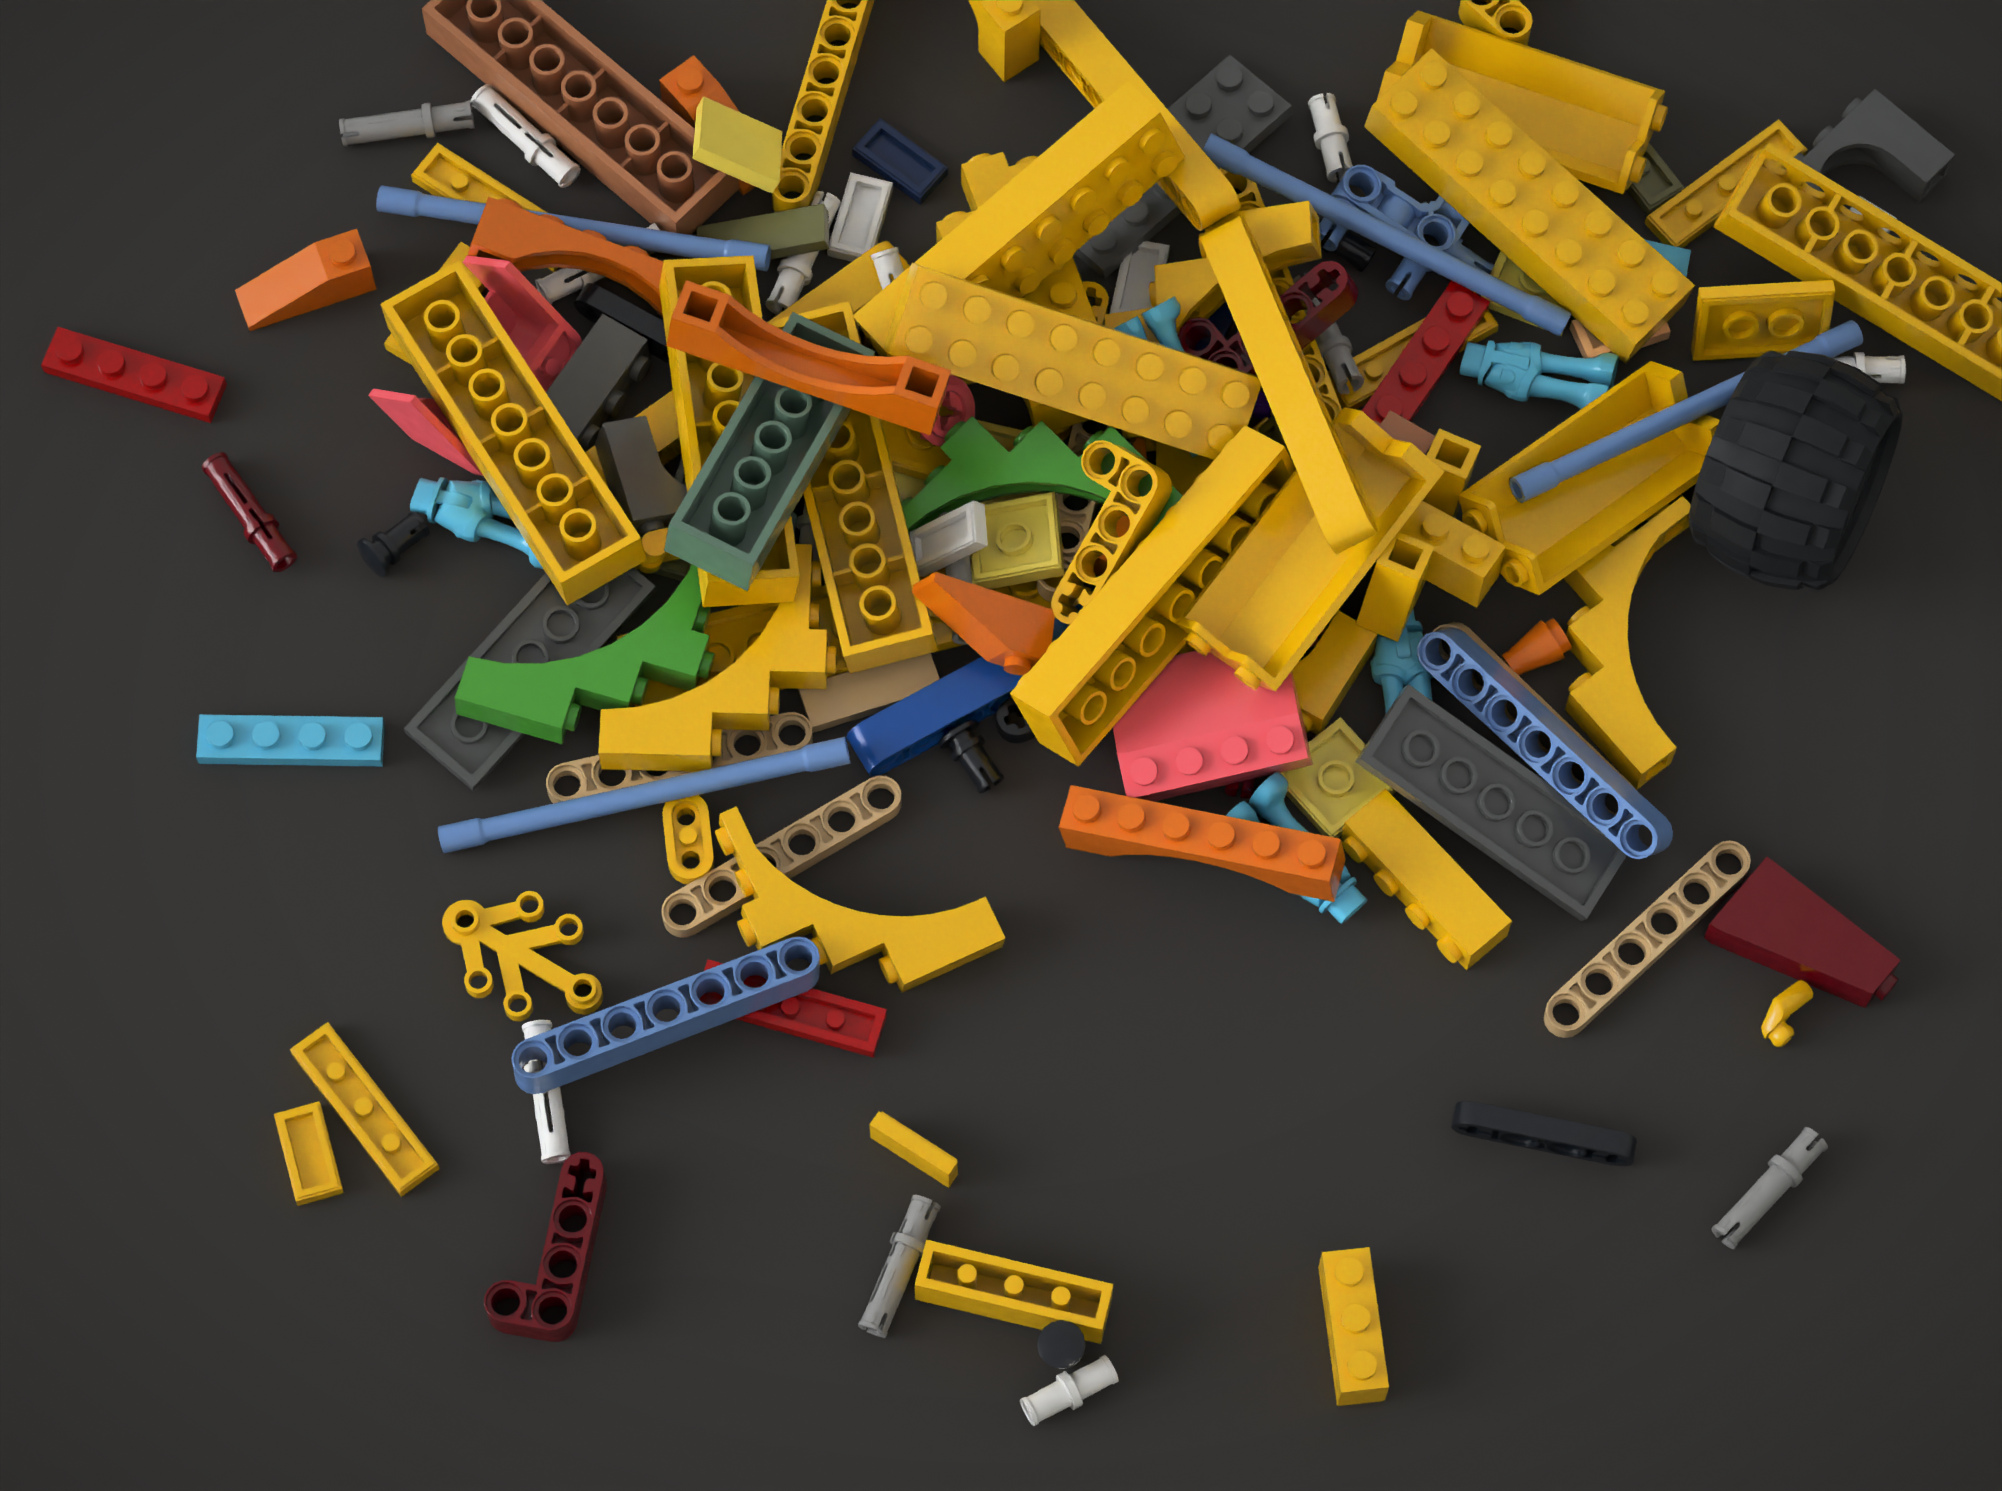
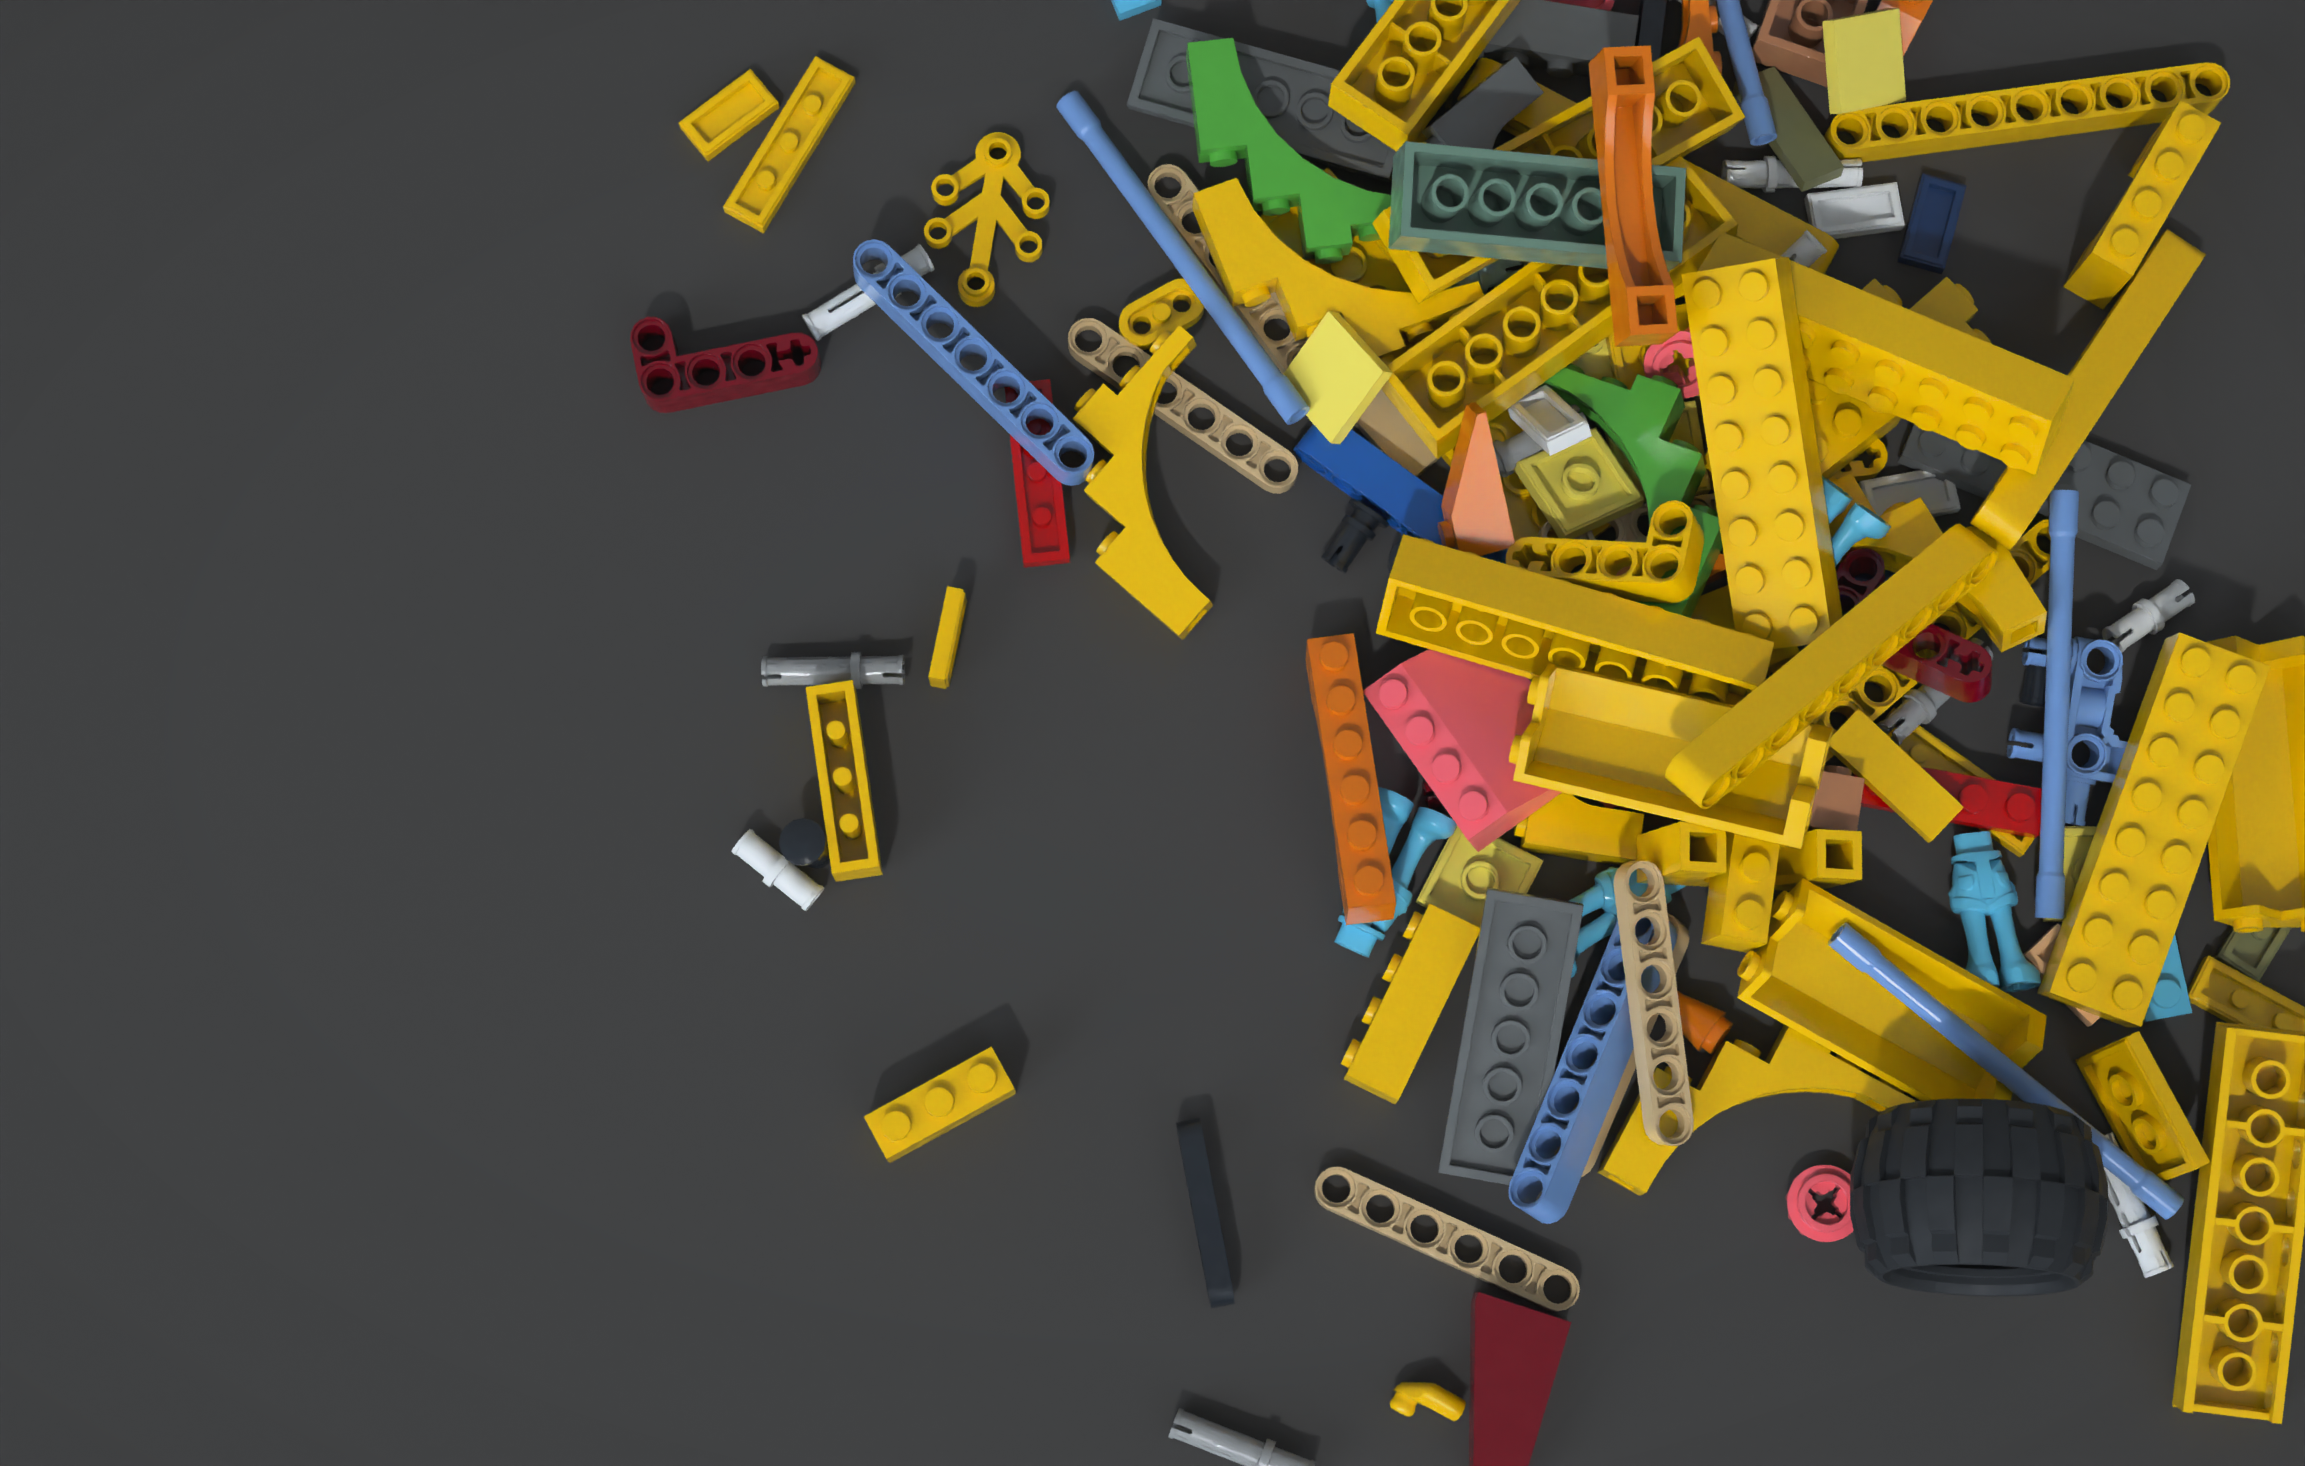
camera: 65 degrees right, 10 degrees up
none -> light yellow tile [1283,311,1393,444]
none -> tan beam [1613,861,1694,1146]
none -> coral gear [1785,1165,1854,1242]
none -> yellow tile [1829,708,1964,843]

